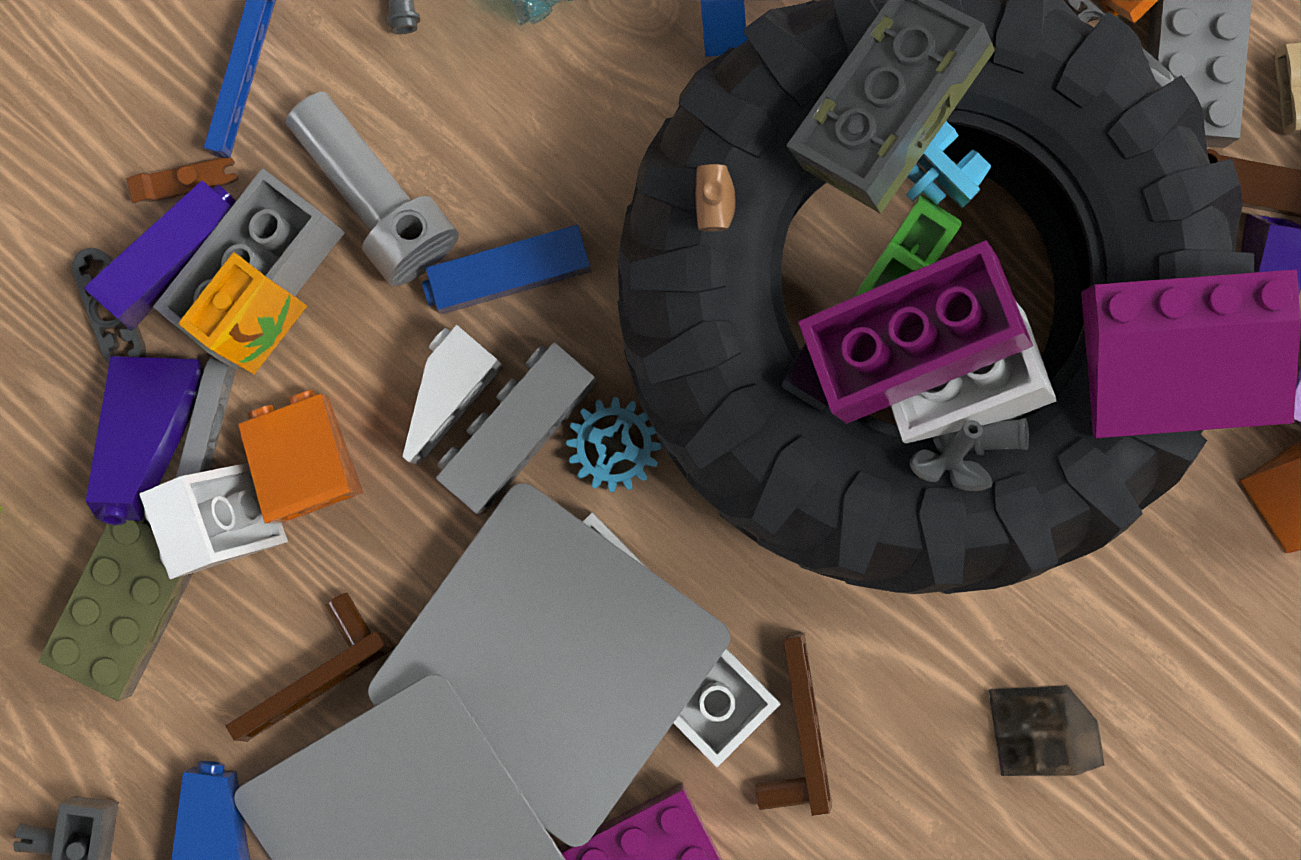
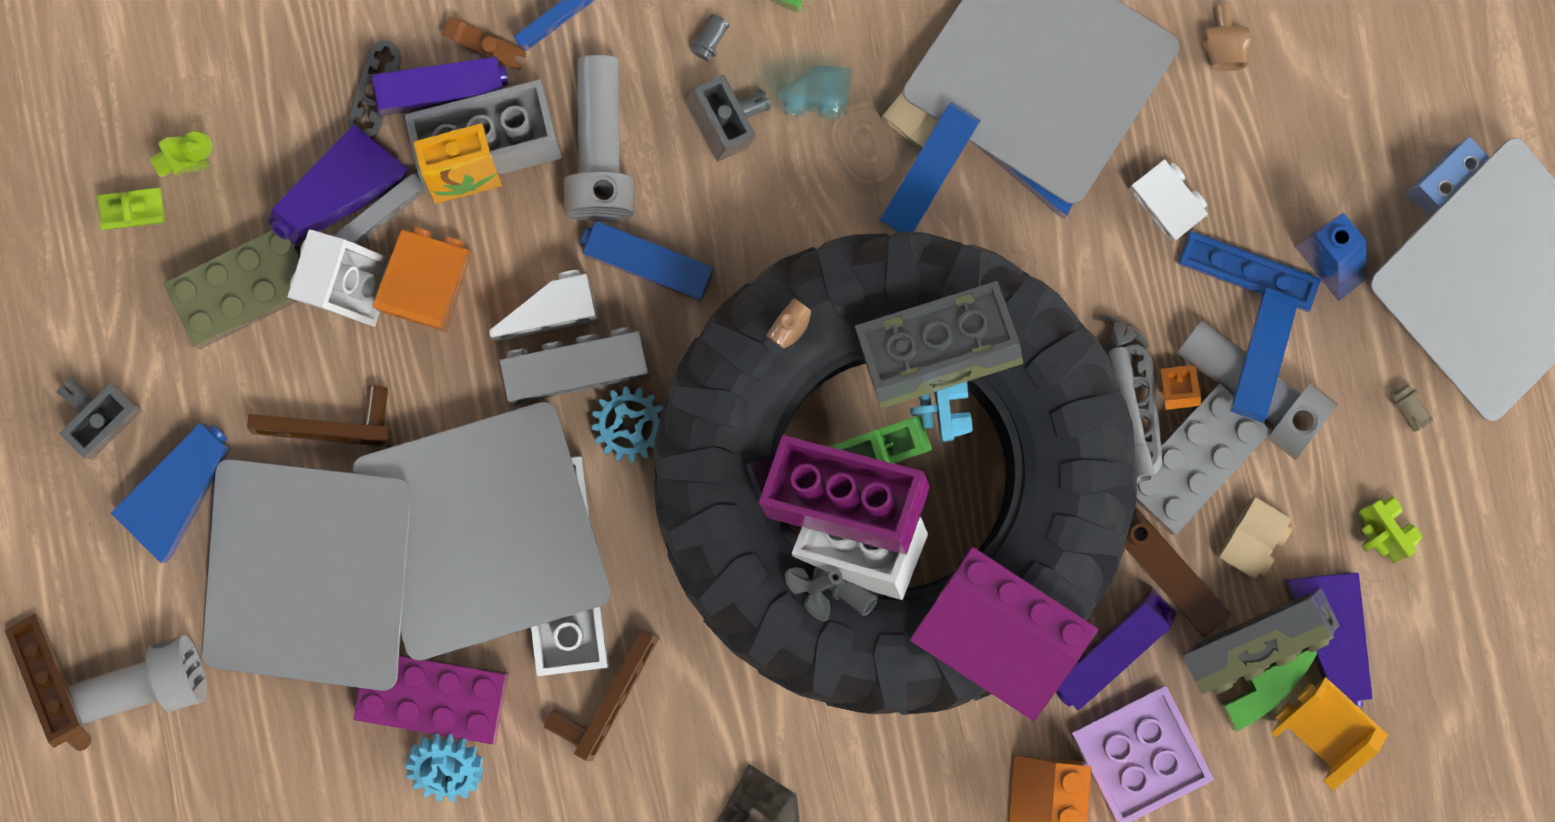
camera: 35 degrees right, 0 degrees up
none -> dark grey brick [685,75,771,162]

